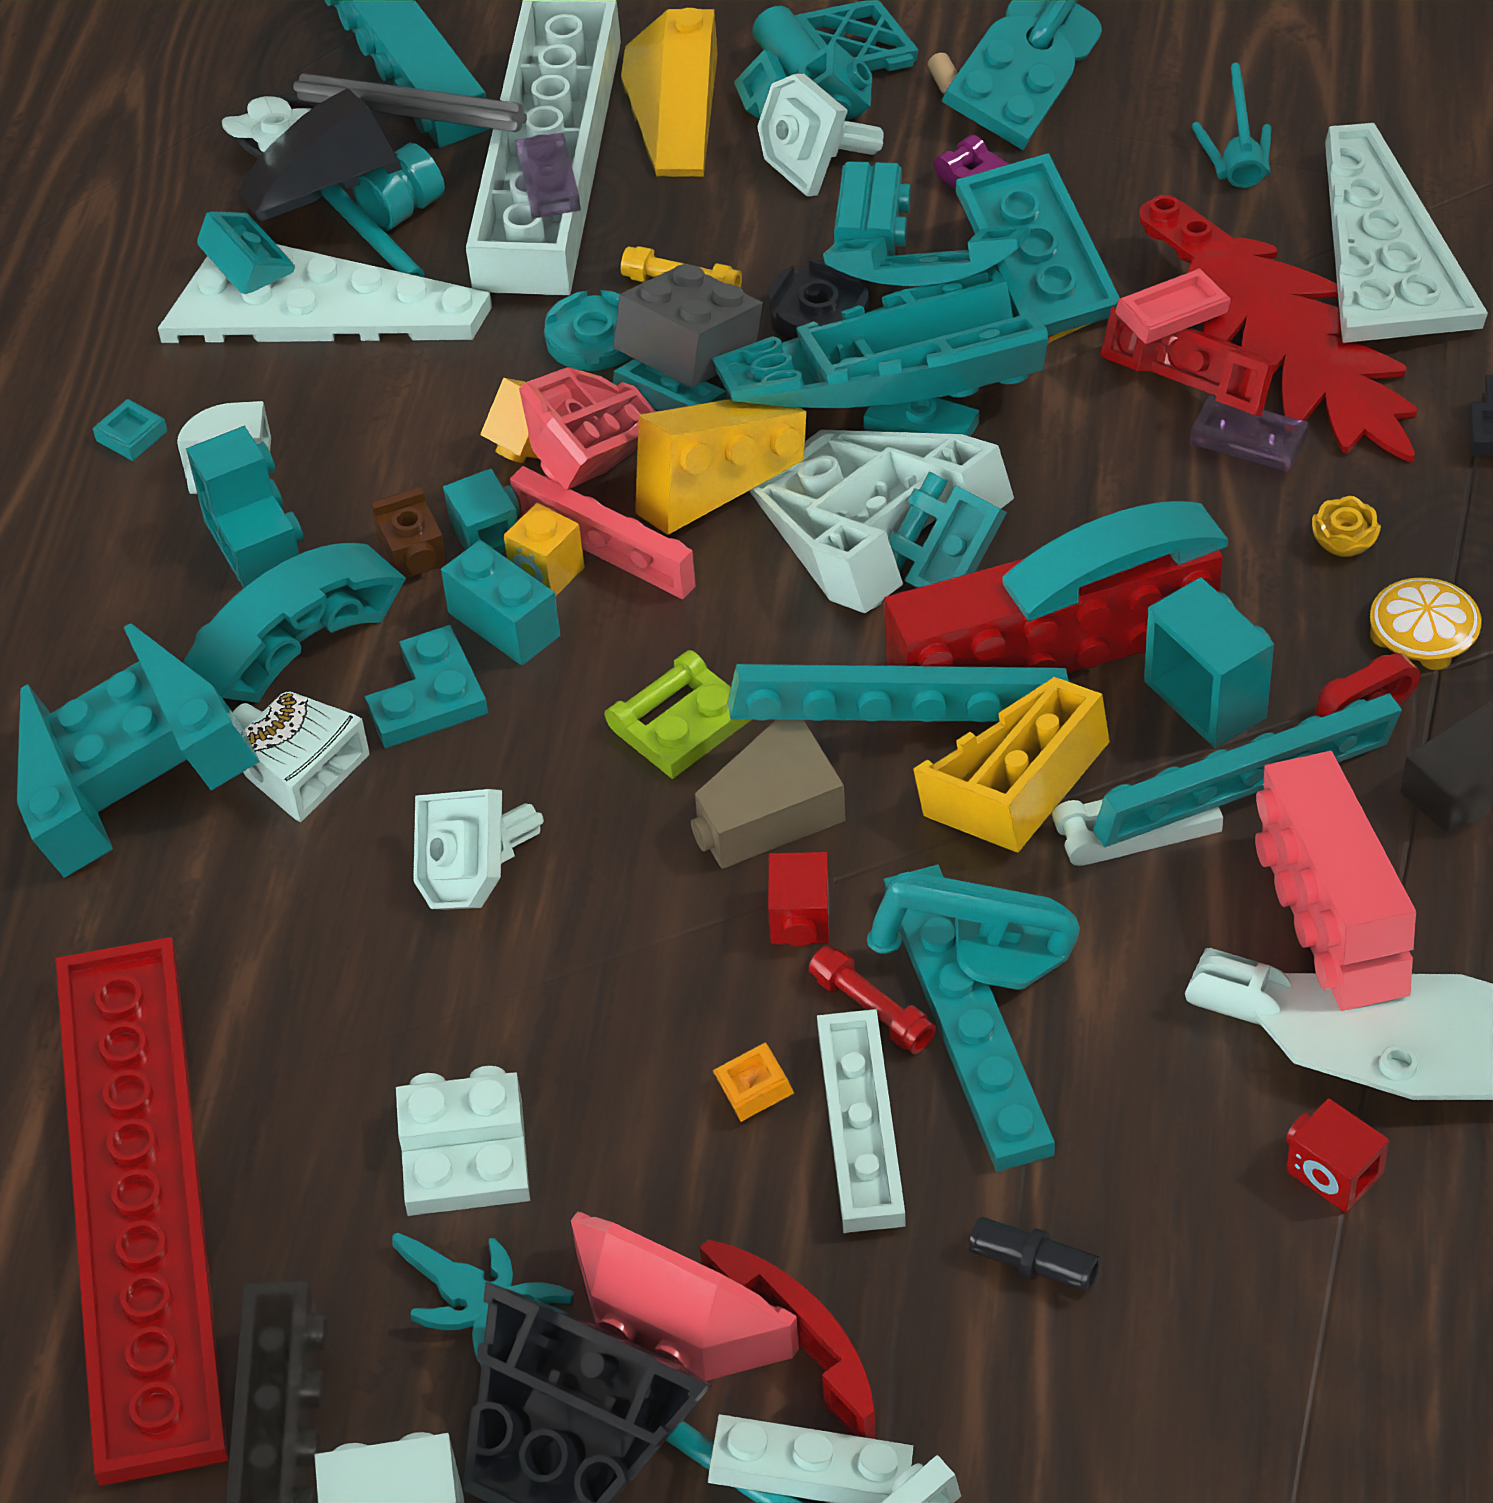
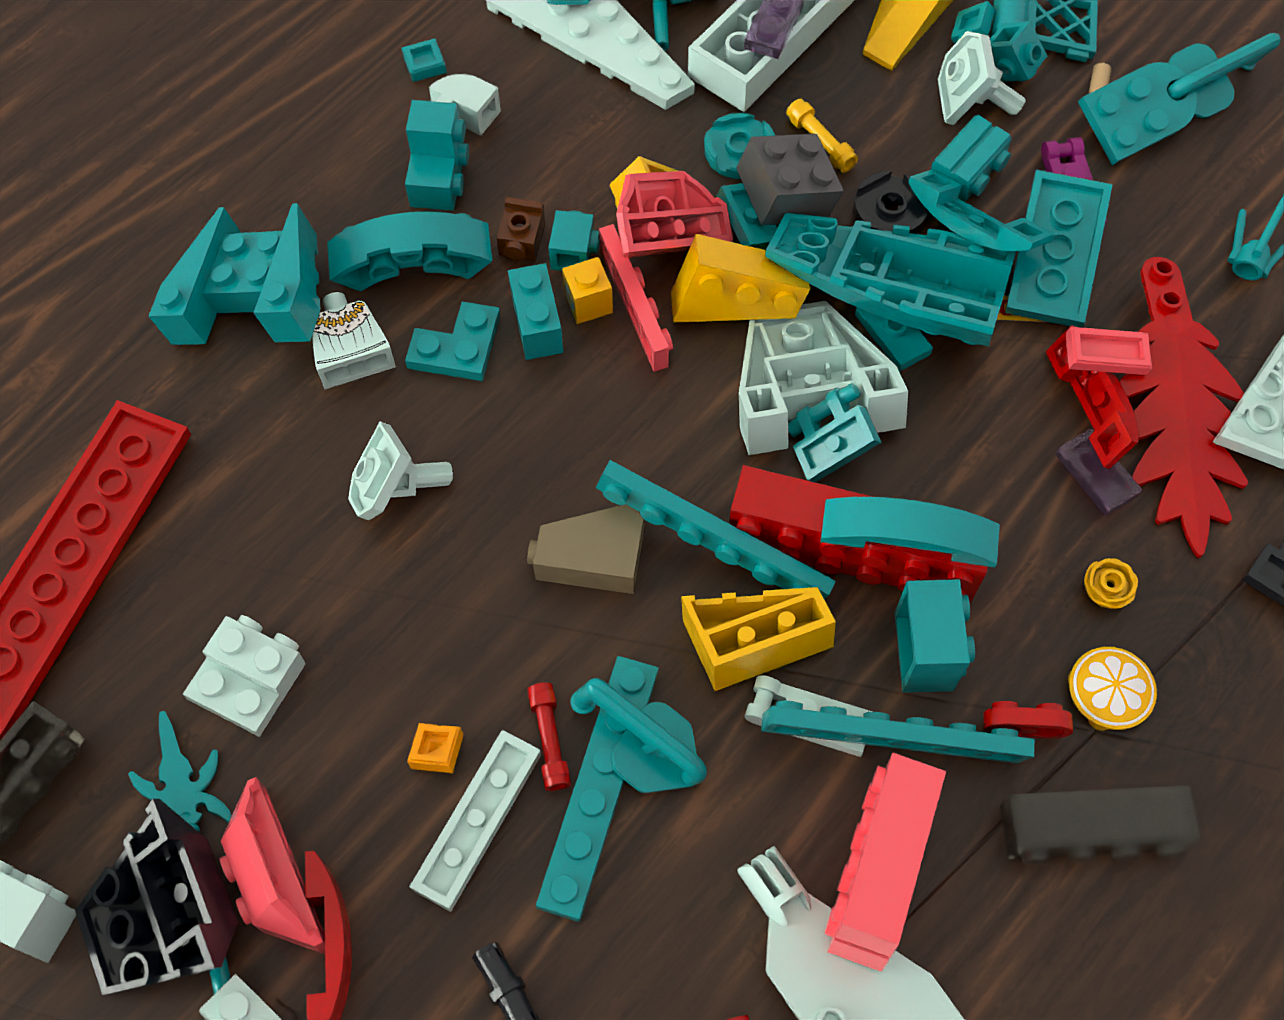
camera: 30 degrees right, 15 degrees up
lime plate [604,650,752,779] -> none
red brick [768,852,829,946] -> none

